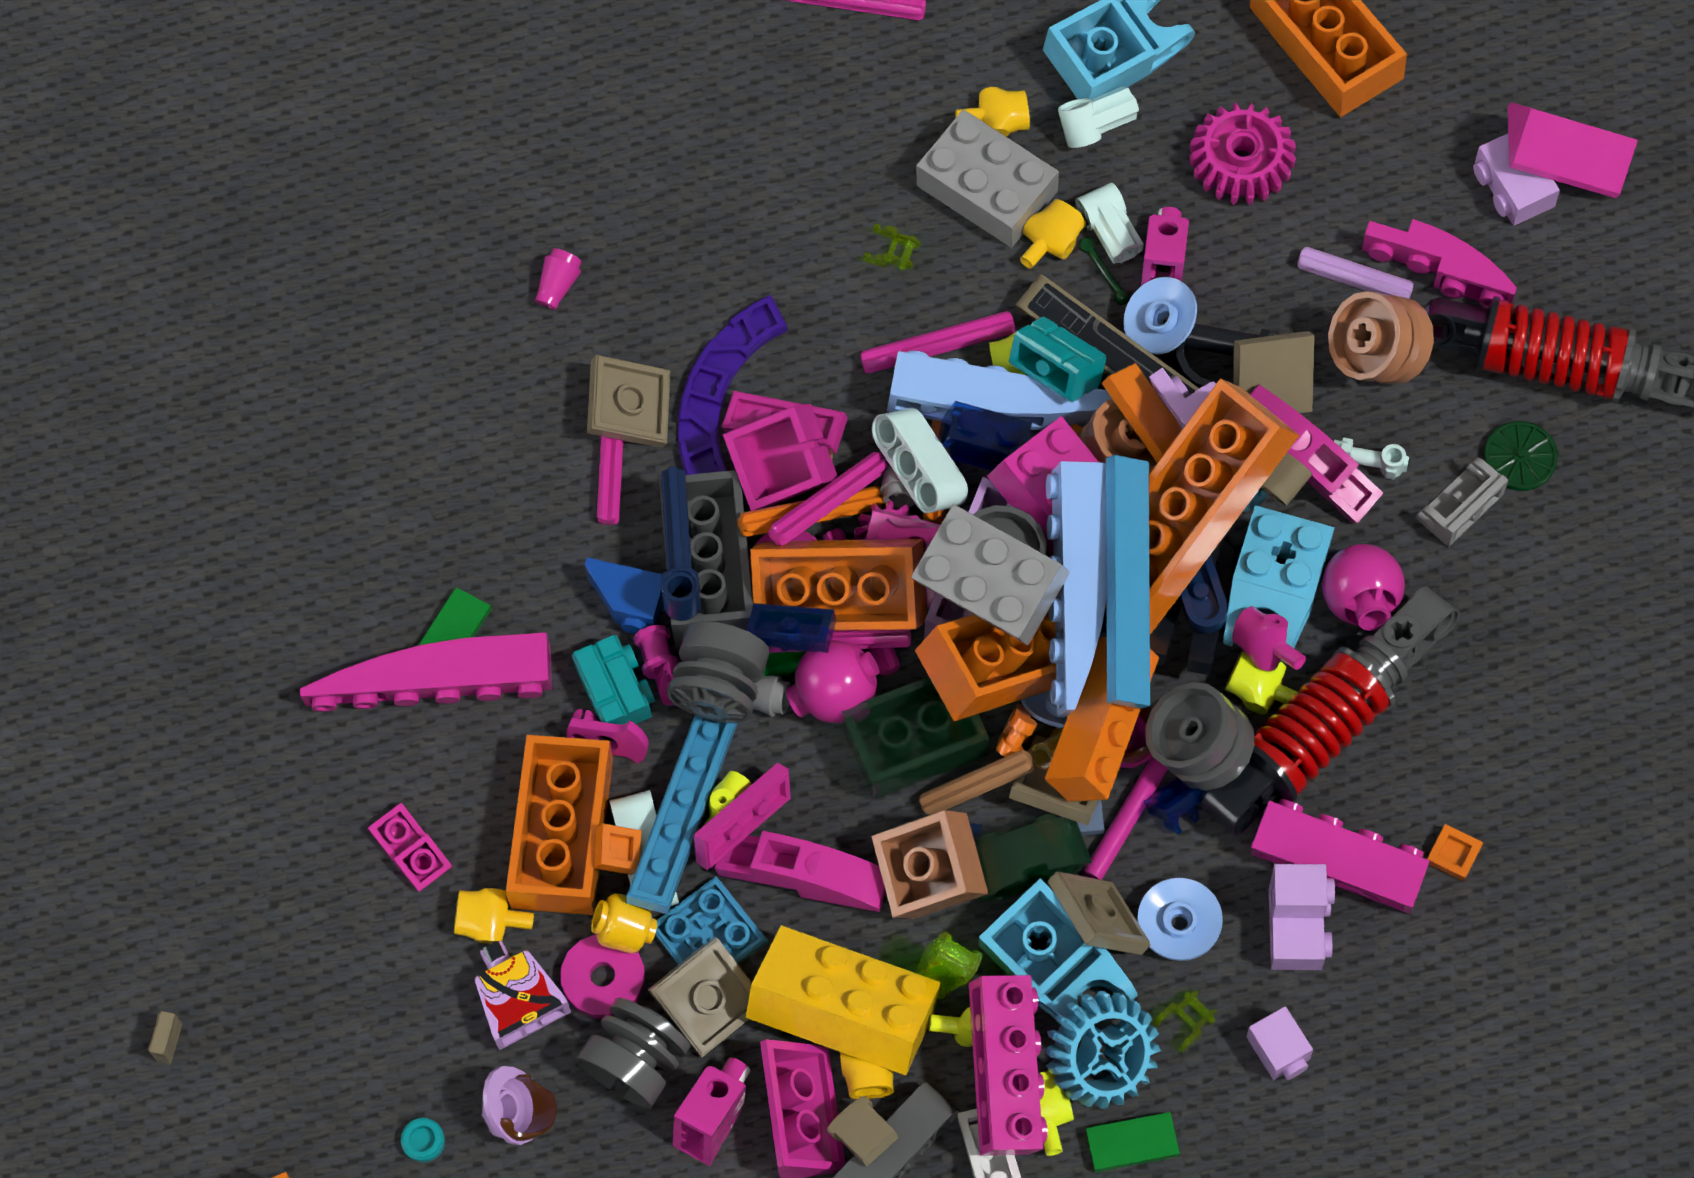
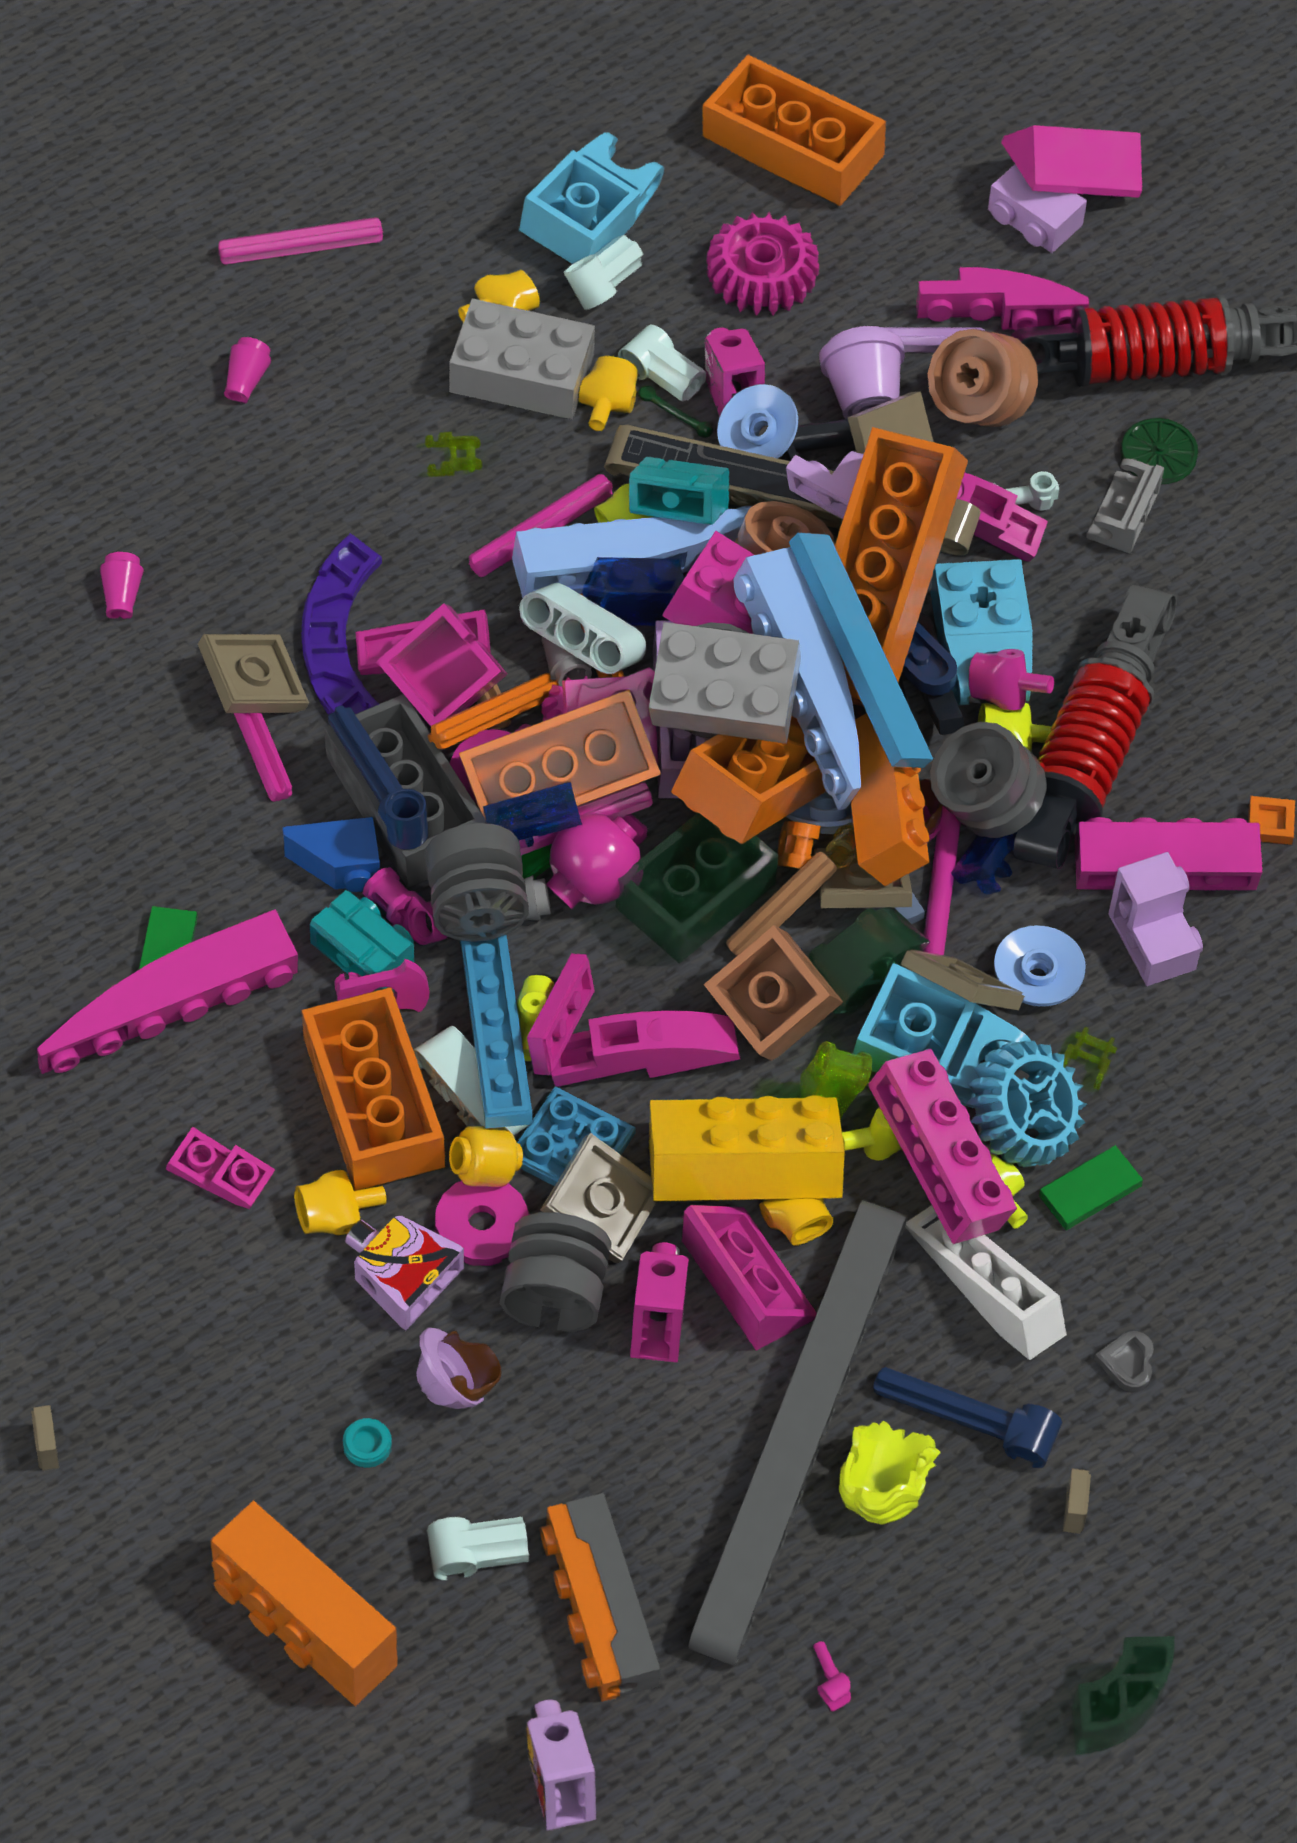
camera: 30 degrees left, 10 degrees down
orange tile [594,823,642,875] -> none
dark pink axle [768,452,889,546] -> none
dark tan tile [827,1096,899,1167] -> none
orange tile [1102,363,1182,463] -> none
lavender brick [1246,1006,1313,1081] -> none
dark pink brick [1322,544,1405,631] -> none
none -> dark pink cone [224,337,271,403]
none -> lavender piece [819,326,905,419]

